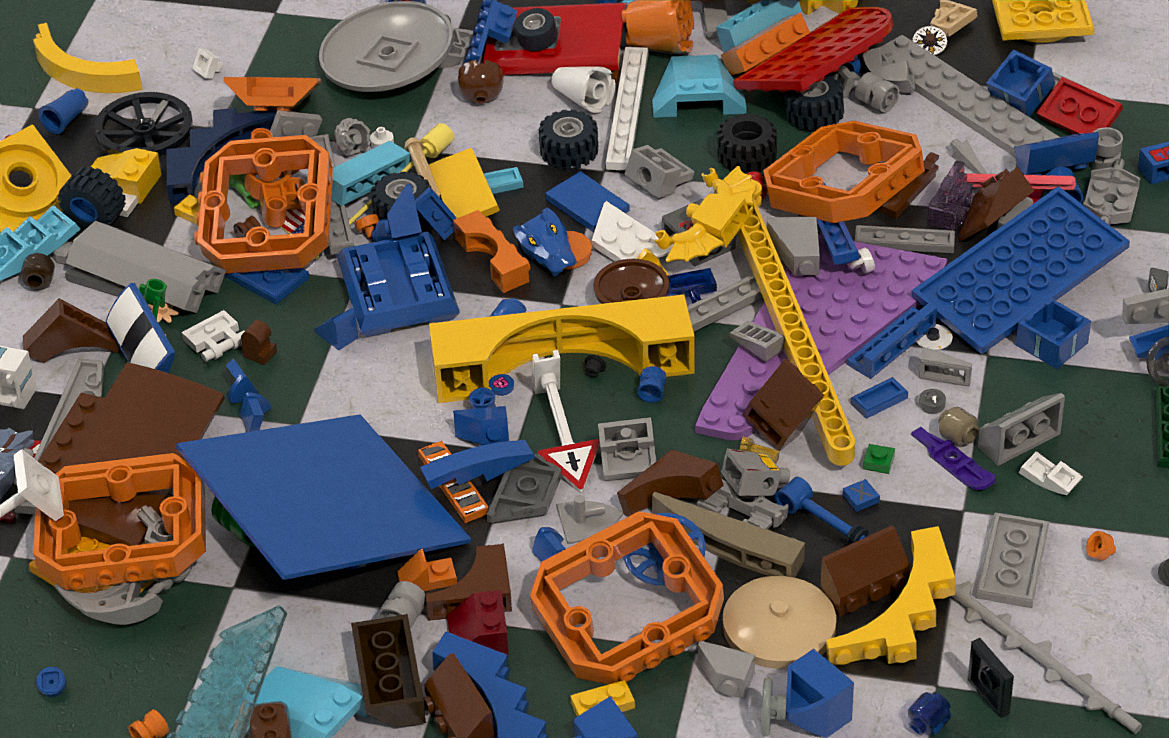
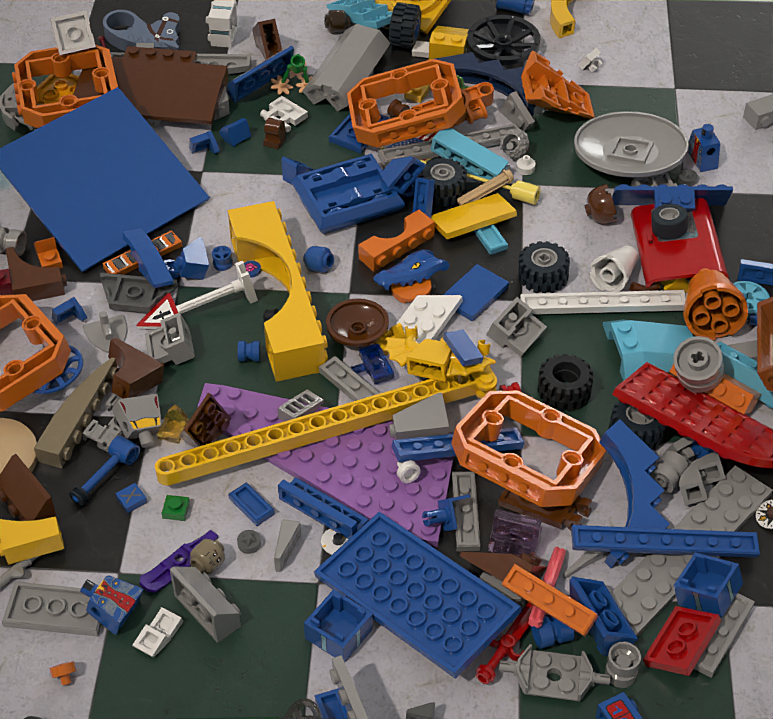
camera: 80 degrees right, 5 degrees up
none -> torso [80,575,144,635]
none -> blue bracket [422,494,471,531]
none -> tile [443,329,483,366]
none -> orange tile [502,564,598,637]
none -> blue tile [571,525,760,557]
none -> blue arch [599,419,670,568]
none -> light grey wheel [673,336,725,393]

